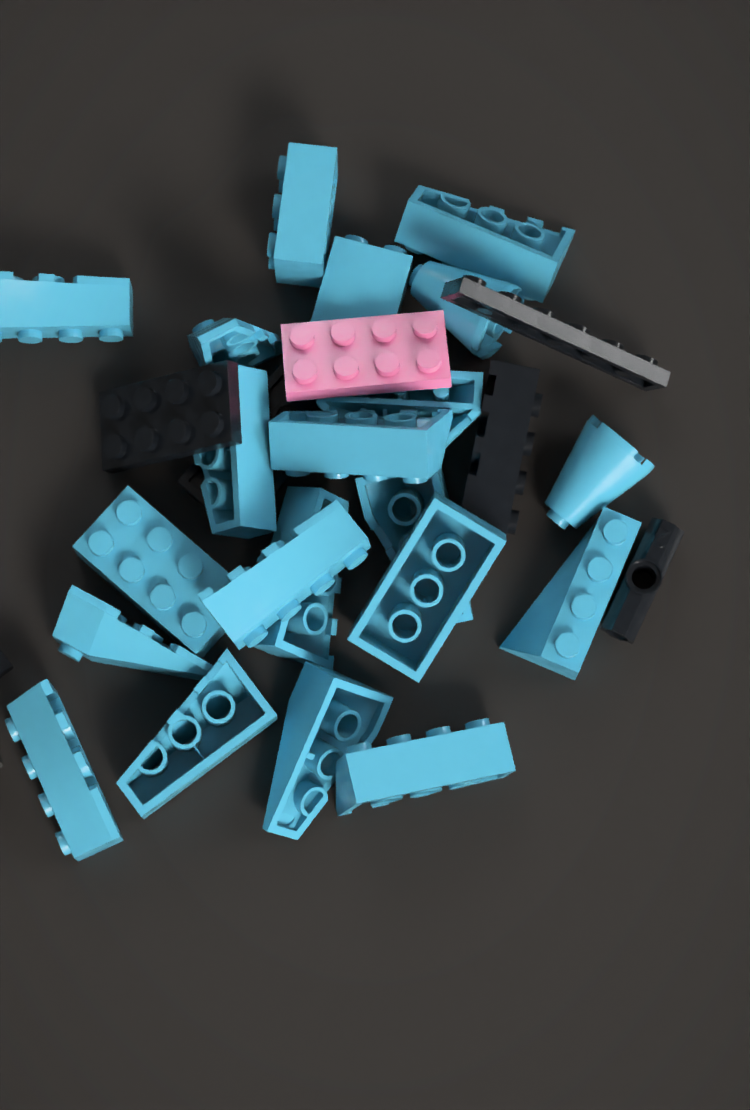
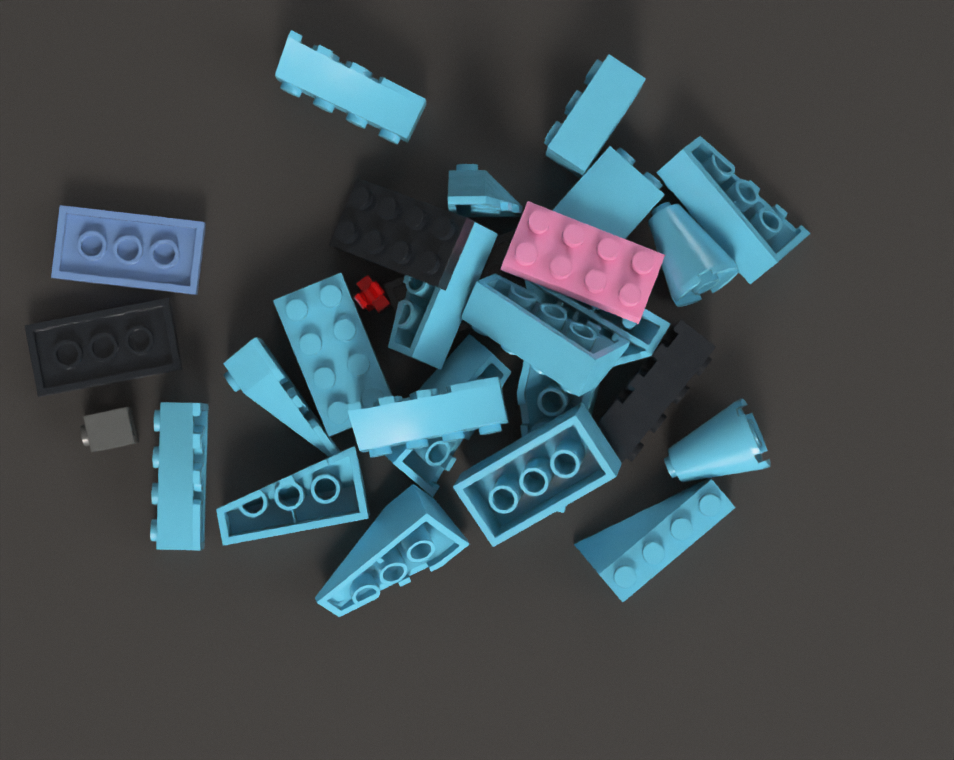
camera: 30 degrees right, 10 degrees up
medium azure wedge [336,718,516,816] -> none
black plate [440,275,671,391] -> none
black piece [600,517,684,644] -> none
none -> red plate [354,275,391,314]

